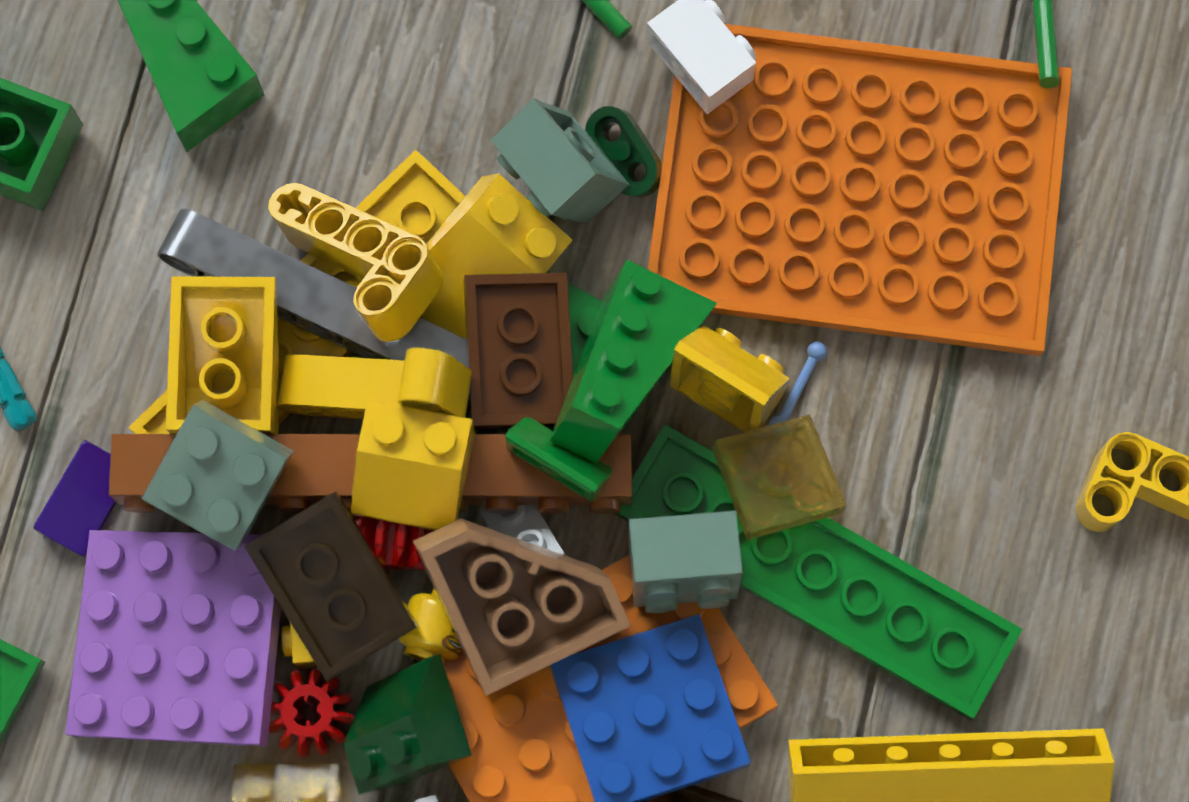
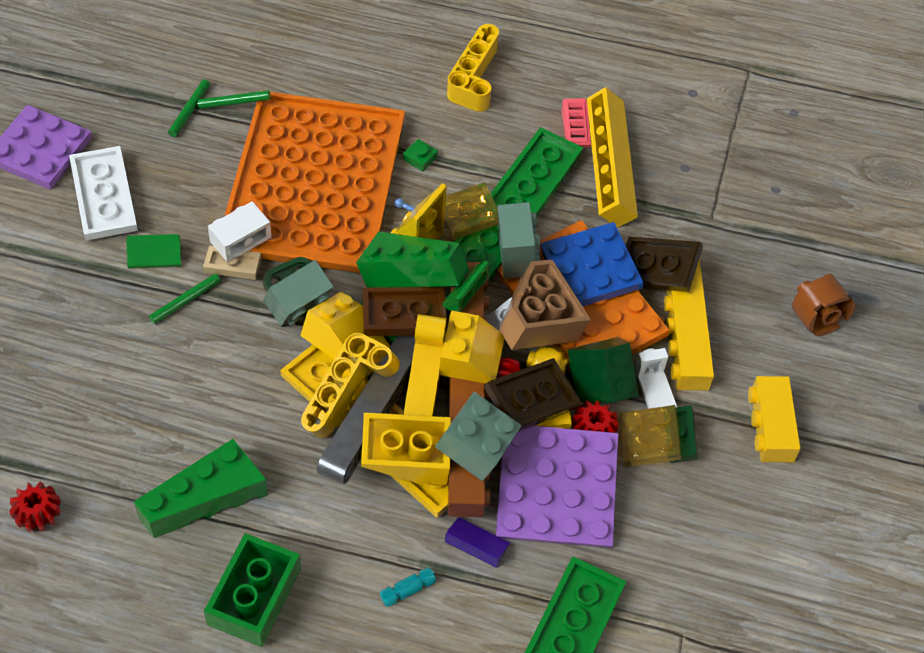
camera: 95 degrees left, 20 degrees down
none -> tan plate [203,246,261,280]
none -> green plate [403,139,438,172]
none -> coral slope [561,98,591,148]

